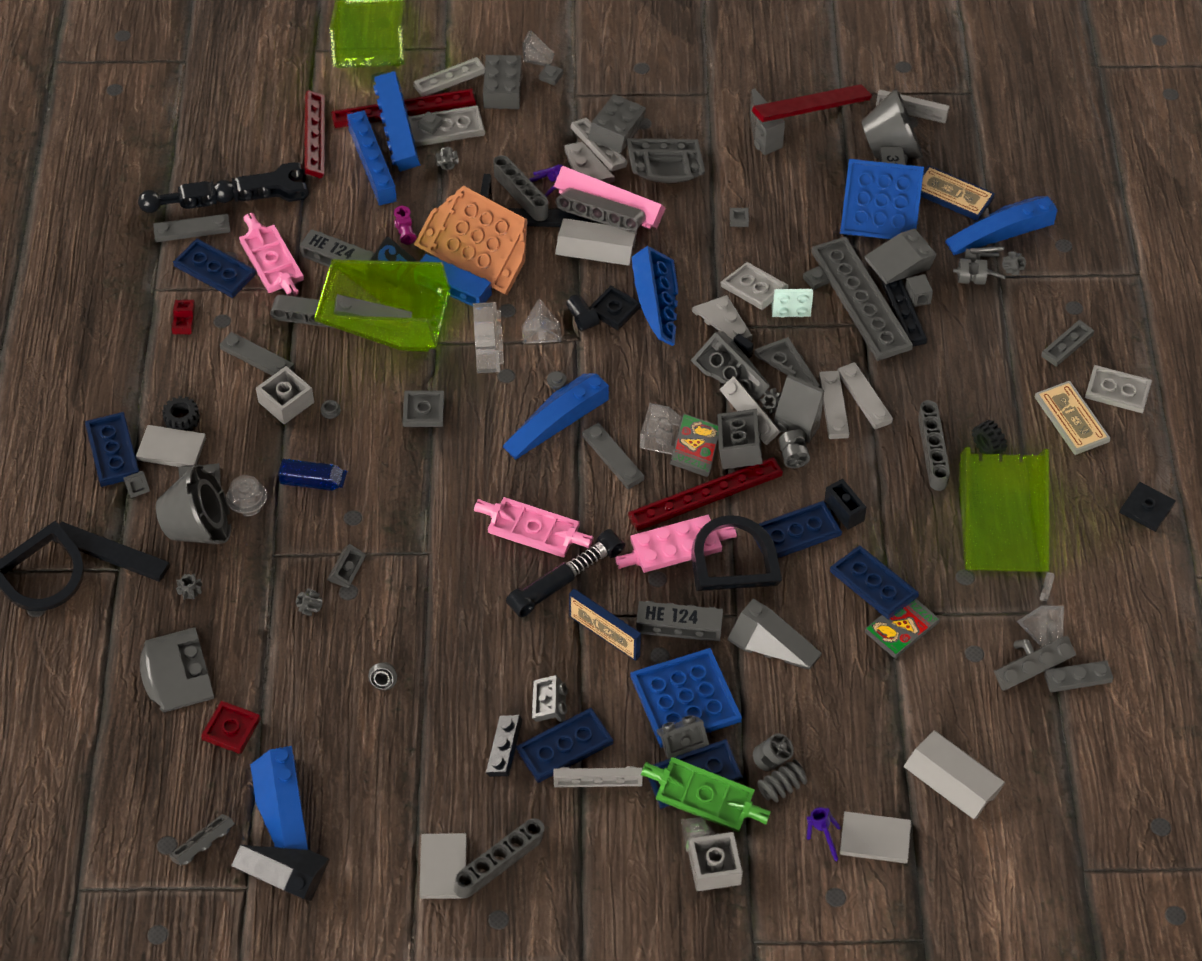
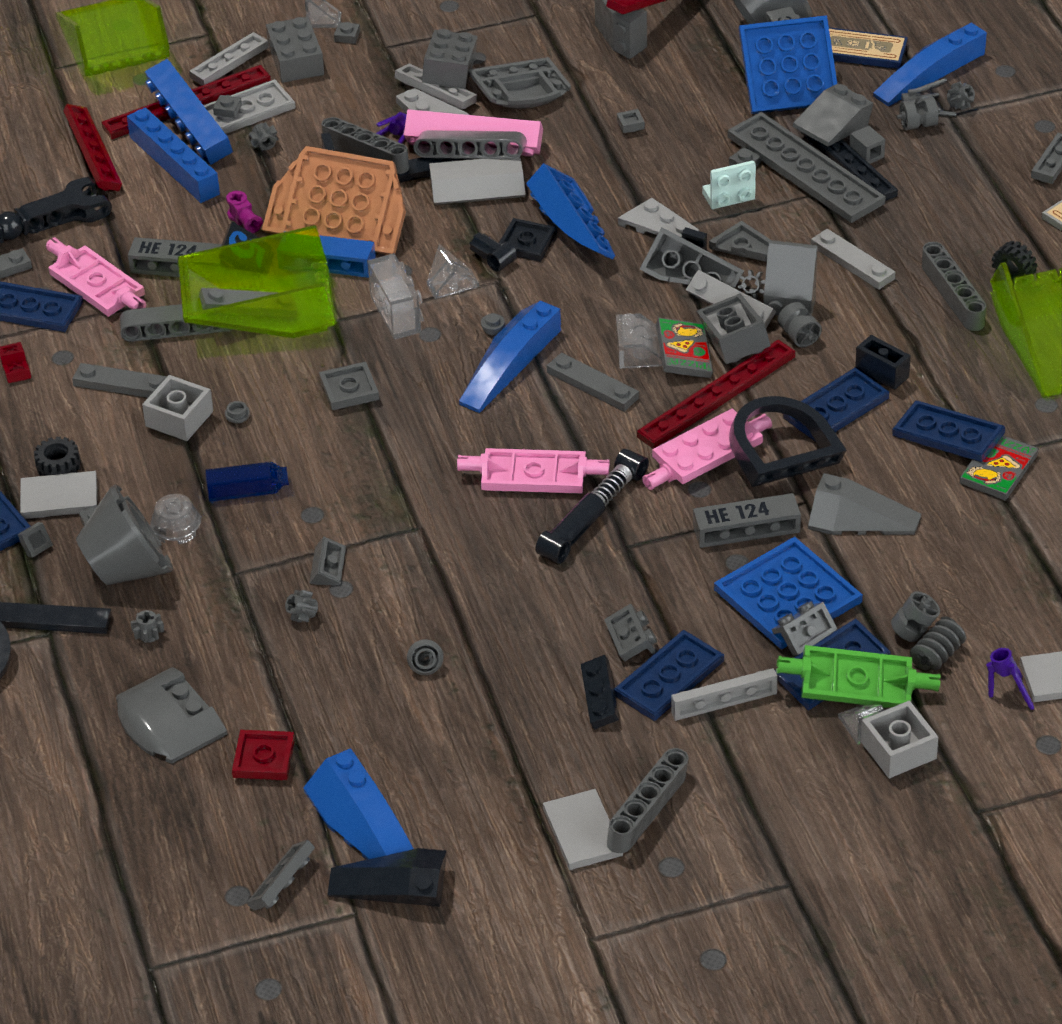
camera: 15 degrees left, 10 degrees down
tile [569,589,641,661] -> none
light grey tile [721,262,789,310] -> none
light grey plate [819,371,849,439] -> none

